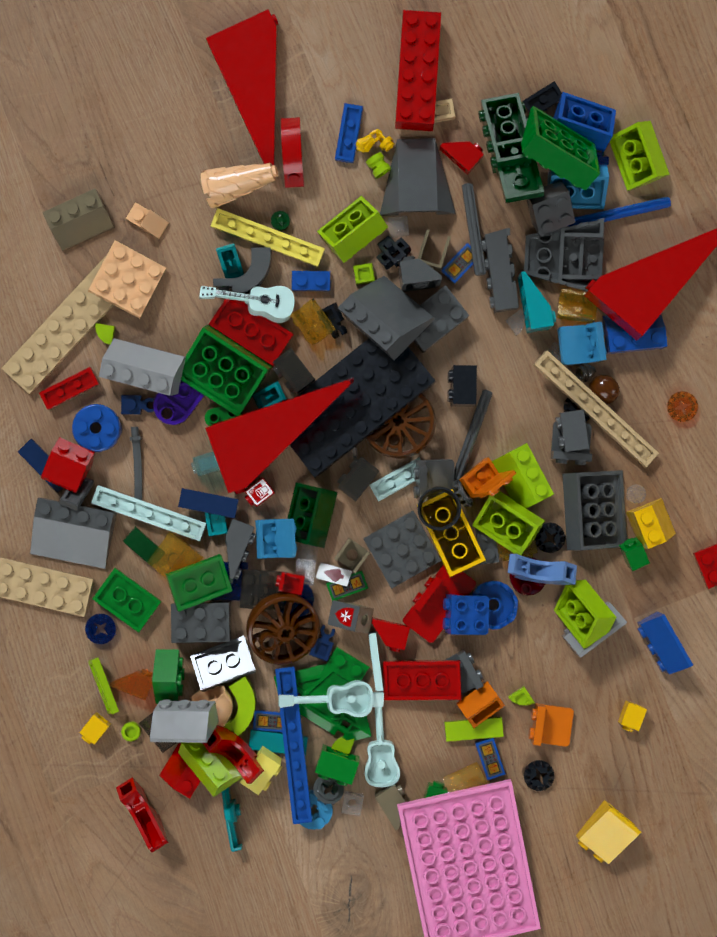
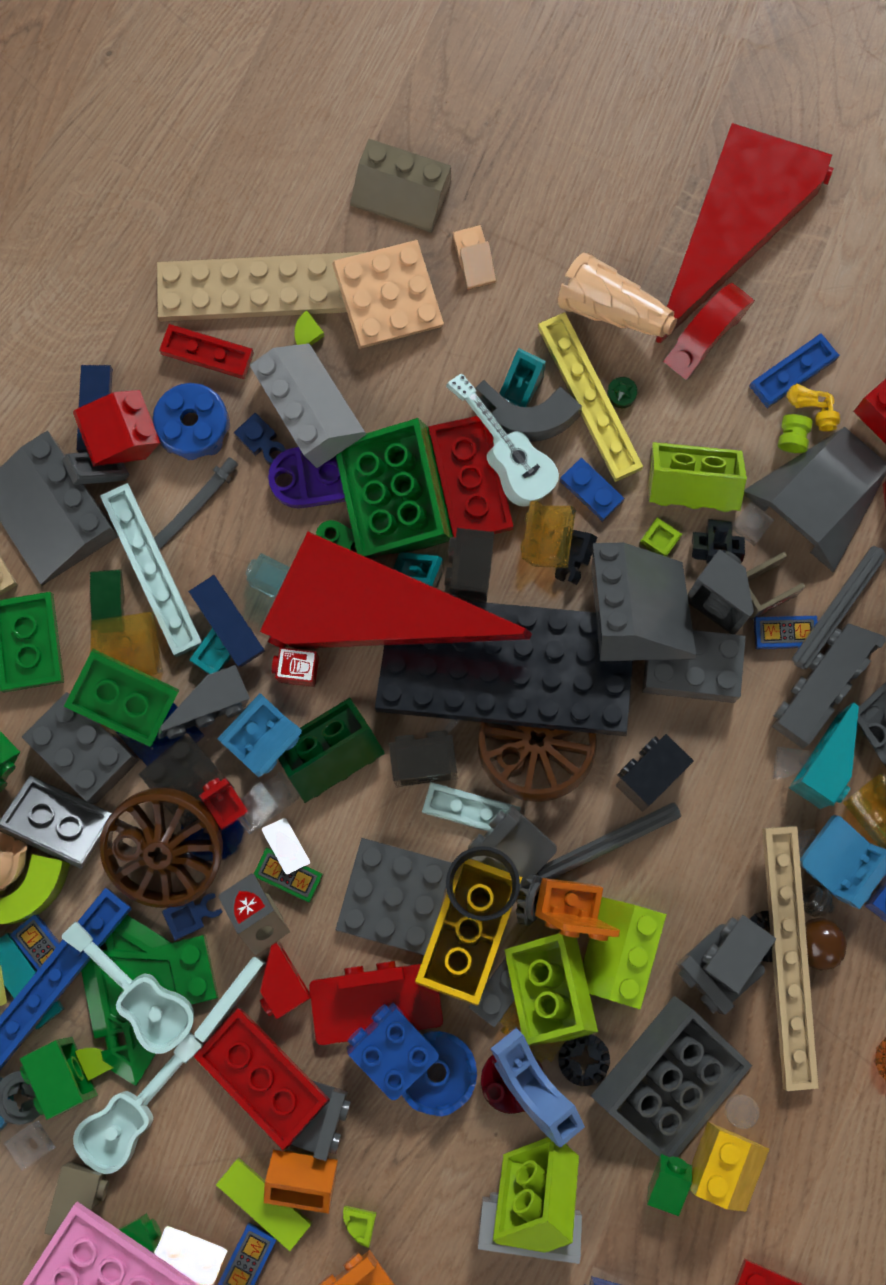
camera: 50 degrees right, 10 degrees down
dark tan piece [334,538,370,573] -> none

